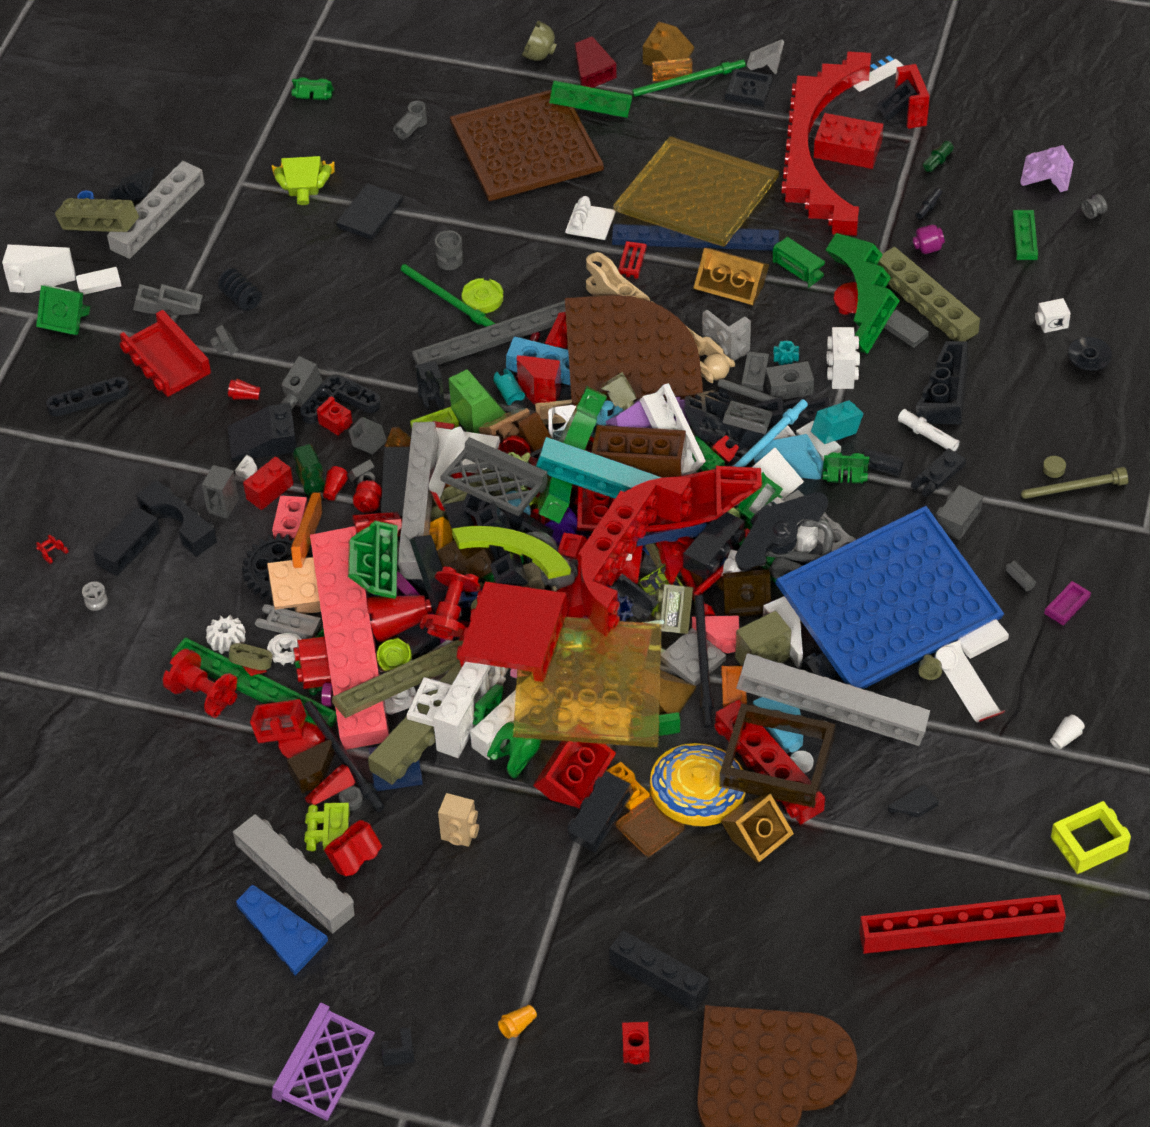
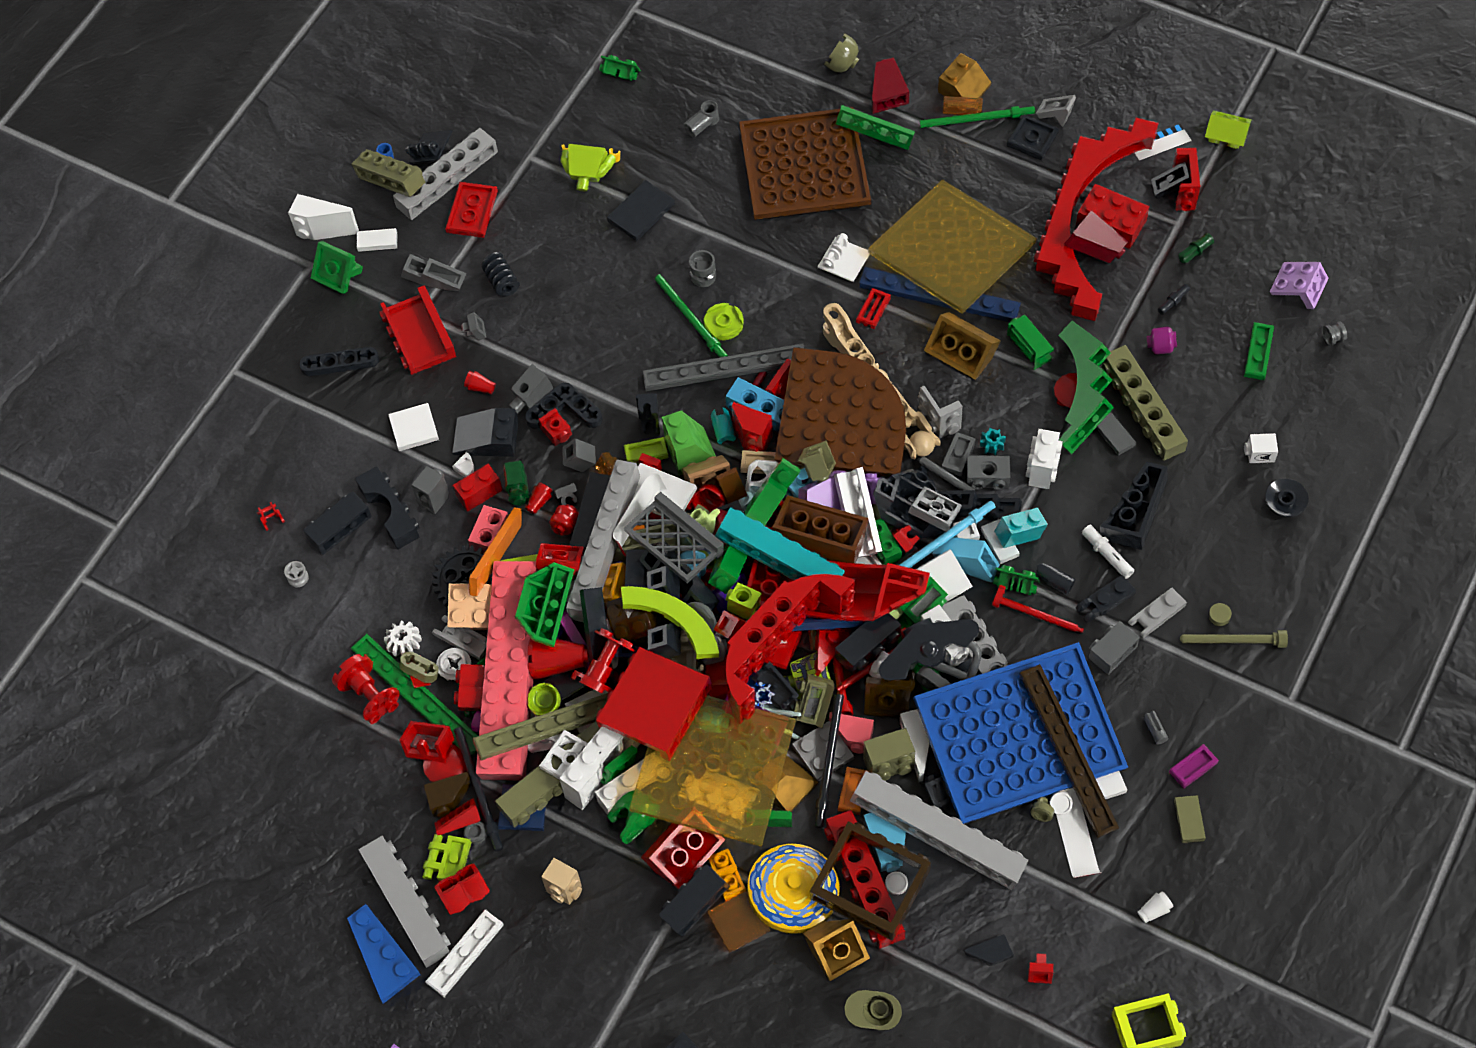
camera: 15 degrees right, 10 degrees up
none -> white tile [389,403,439,451]
none -> white tile [425,910,503,997]
none -> red tile [445,182,498,238]
none -> lime brick [725,582,762,620]
none -> olive piece [845,990,902,1030]
none -> red piece [992,585,1084,633]
none -> dark brown tile [1019,664,1119,838]
none -> red tile [1028,954,1053,984]
none -> slope [1064,211,1128,263]
none -> light grey hinge [1128,588,1187,638]
none -> olive tile [1174,795,1206,843]
none -> lime slope [1205,111,1251,148]

